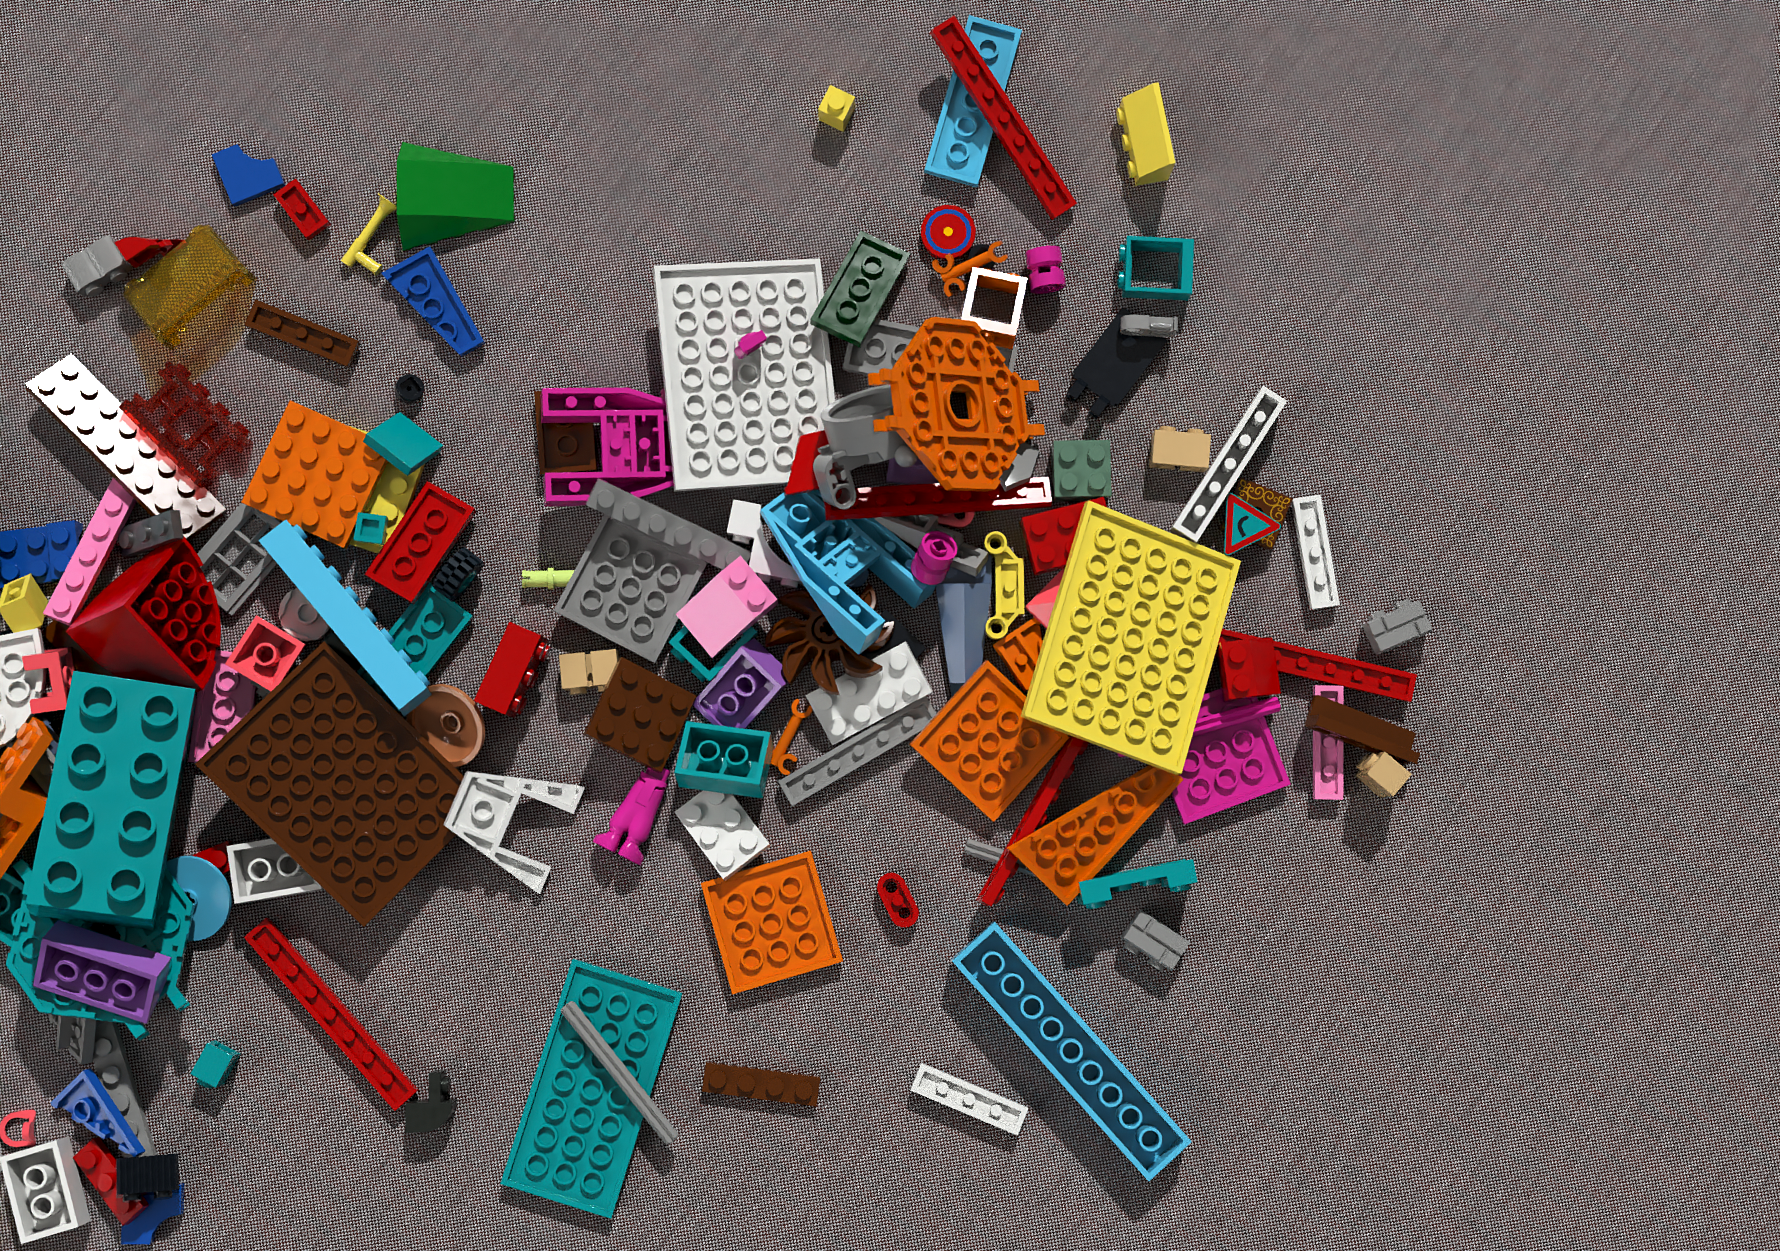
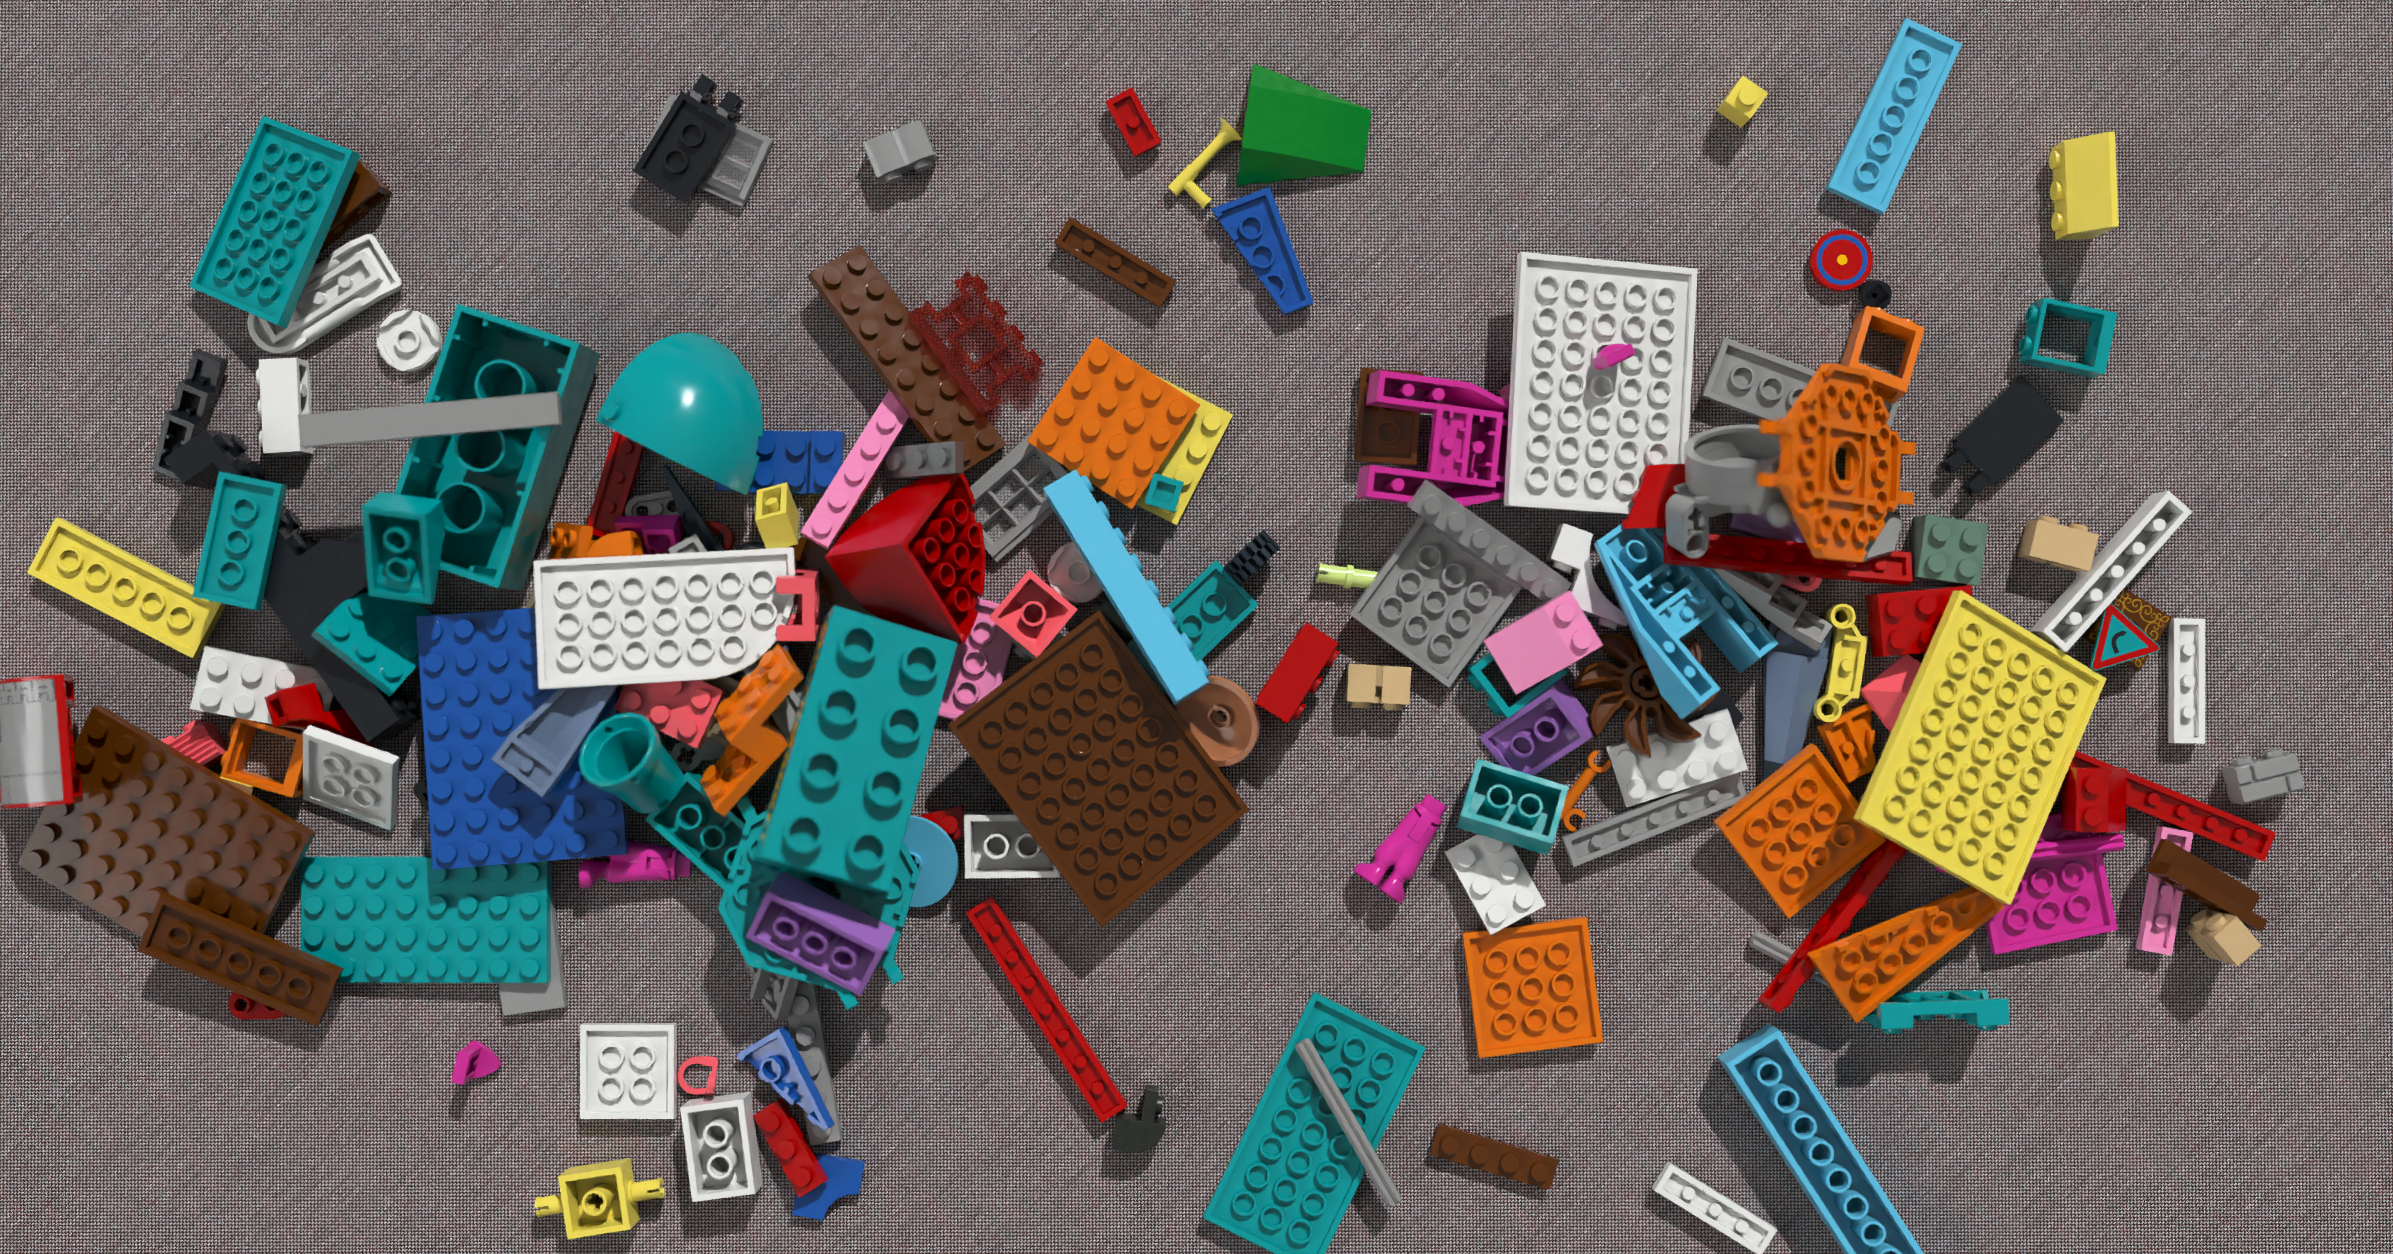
camera: 15 degrees right, 5 degrees up
red slope [114,237,189,268] -> none
black brick [115,1153,179,1203] -> none
clear yellow windscreen [123,225,257,350] -> none
teal brick [190,1040,241,1089] -> none
blue tile [211,144,286,207] -> none
teal tile [363,412,443,476] -> none
red plate [364,481,477,605] -> none
black tile [394,374,424,404] -> none
white wing [443,771,585,894] -> none
reddish brown plate [583,657,696,773] -> none
dark green plate [810,231,910,348] -> none
red plate [877,873,919,927] -> none
dark pink wheel [911,531,958,585] -> none
red plate [930,16,1077,220] -> none
orange bar [932,241,1008,297] -> none
dark pink wheel [1025,246,1066,294] -> none
light grey piece [1120,315,1178,337] -> none
light grey brick [1120,909,1189,972] -> none

